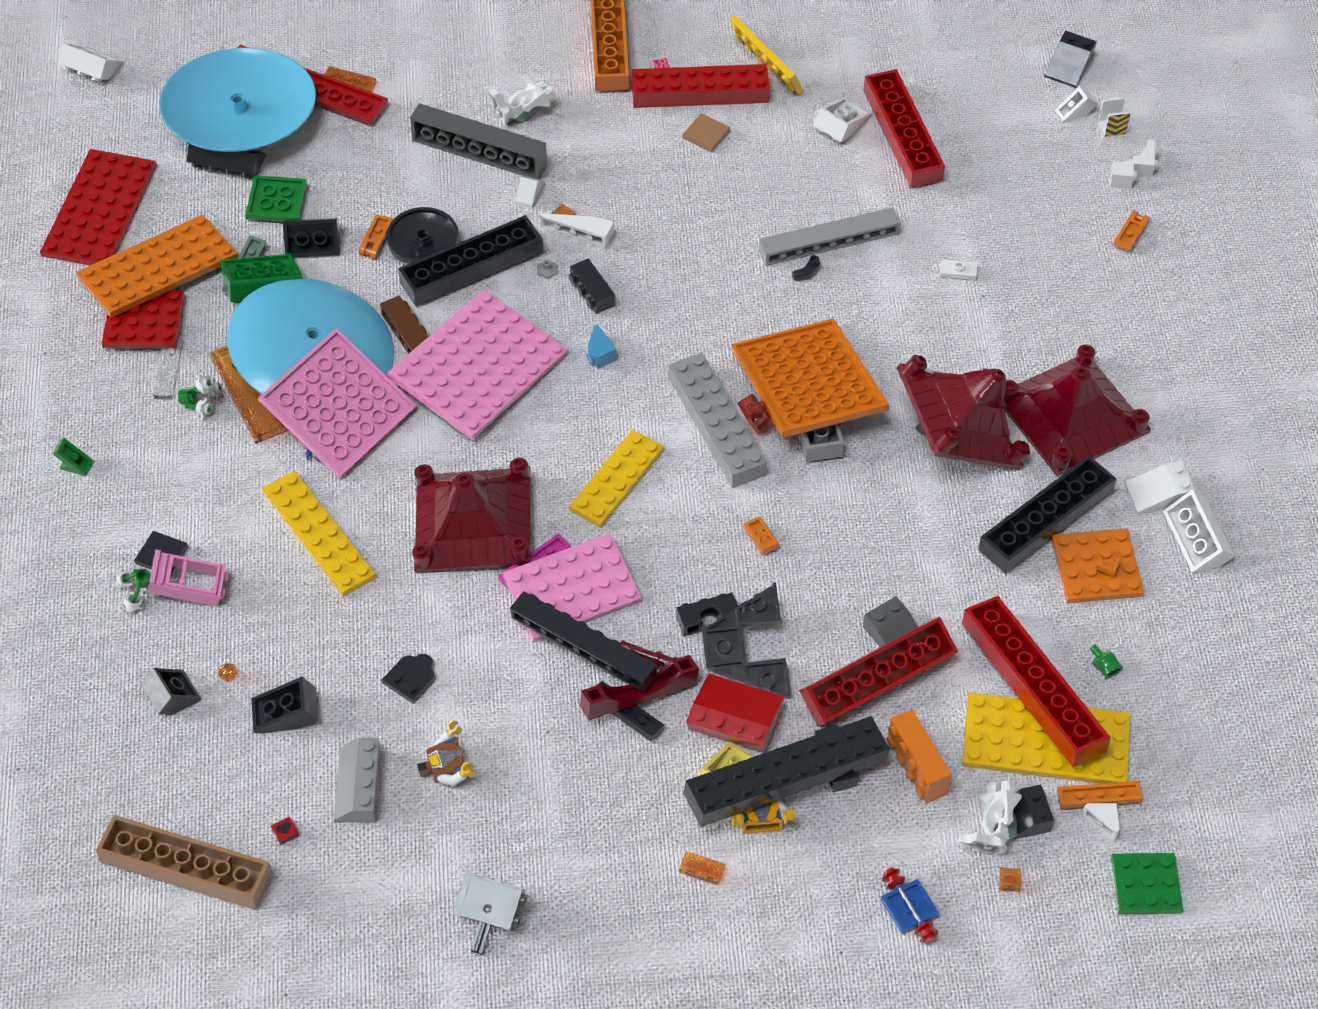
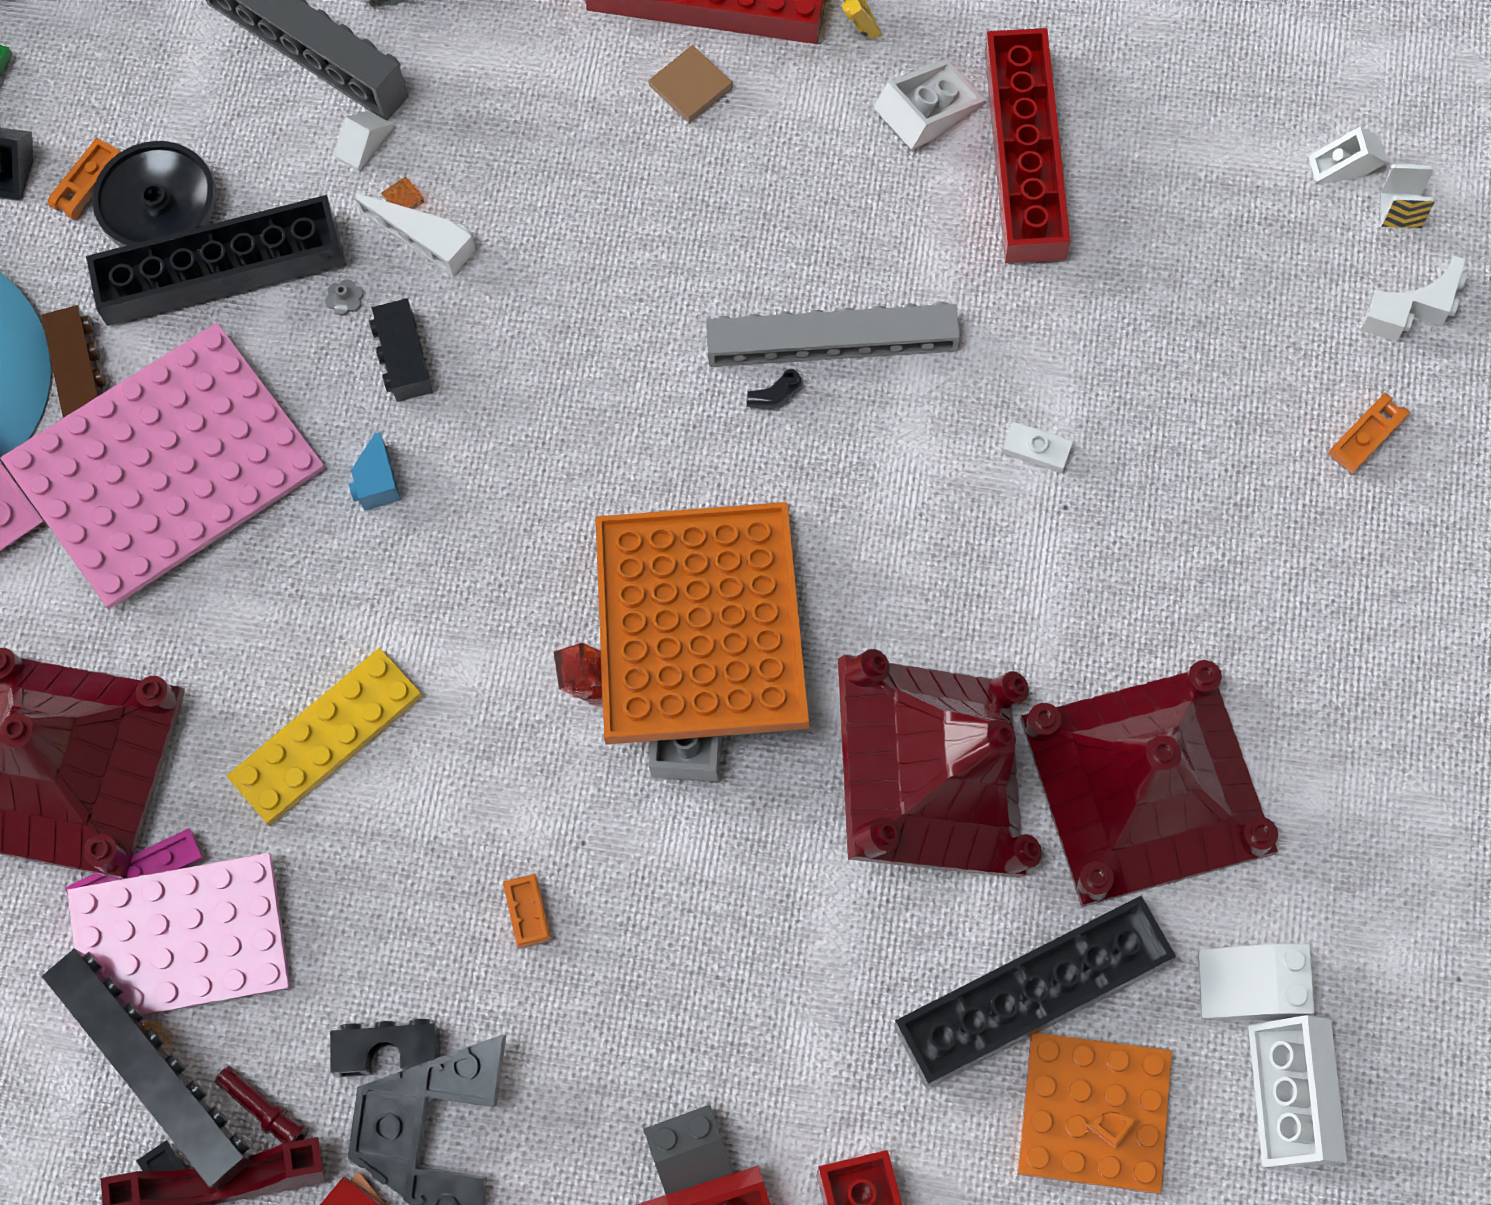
camera: 20 degrees right, 15 degrees up
light grey brick [669,353,767,488] -> none
slope [1044,30,1097,88] -> none

